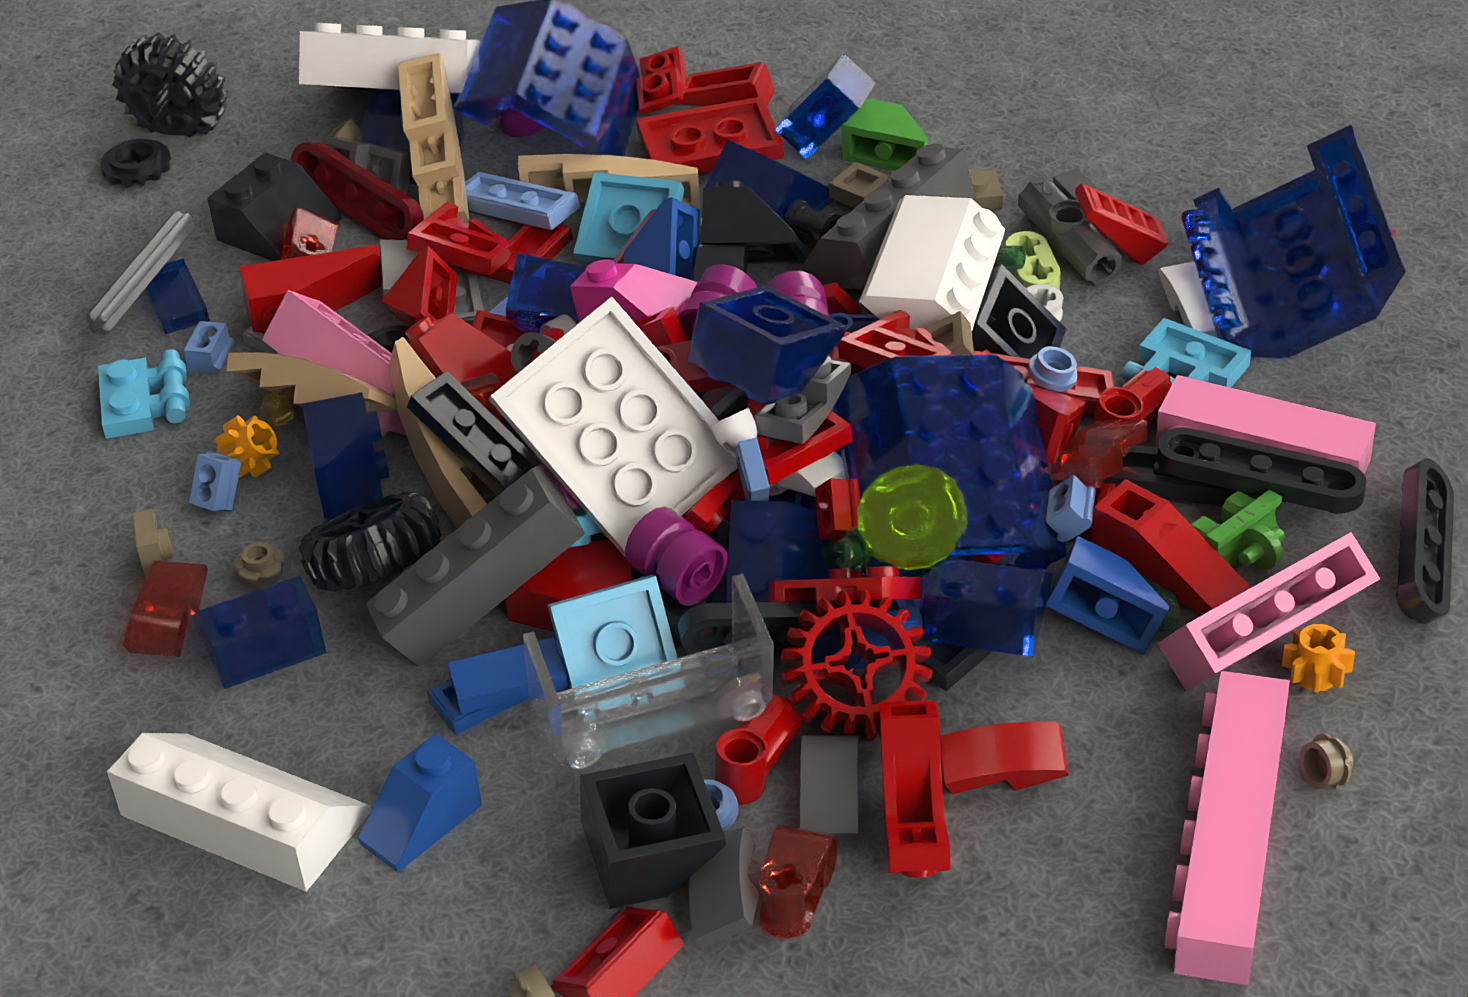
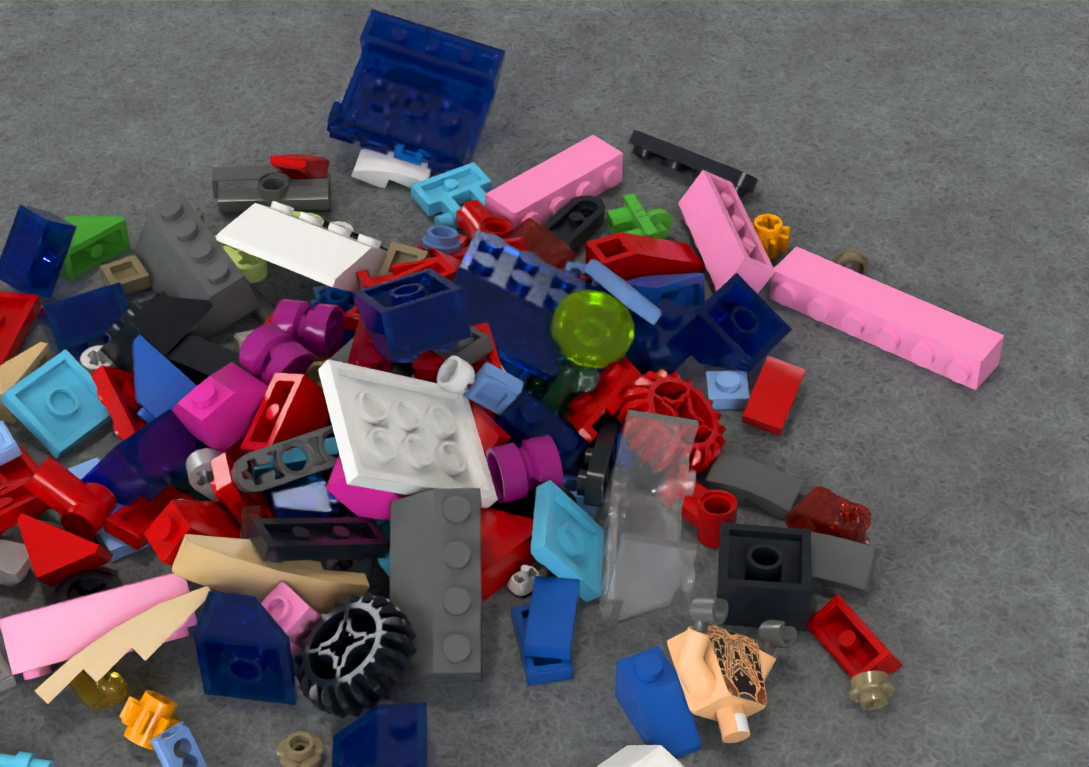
camera: 70 degrees left, 0 degrees up
red piece [815,478,863,543] -> none
red arch [879,700,951,878] -> none
black plate [1157,427,1367,514] -> none
none -> red piece [24,455,117,541]
none -> bright pink bracket [252,582,322,656]
none -> medium blue tile [584,259,662,325]
none -> light nougat torso [667,596,797,743]
none -> clear blue slope [672,273,792,373]
none -> light blue plate [705,371,750,410]

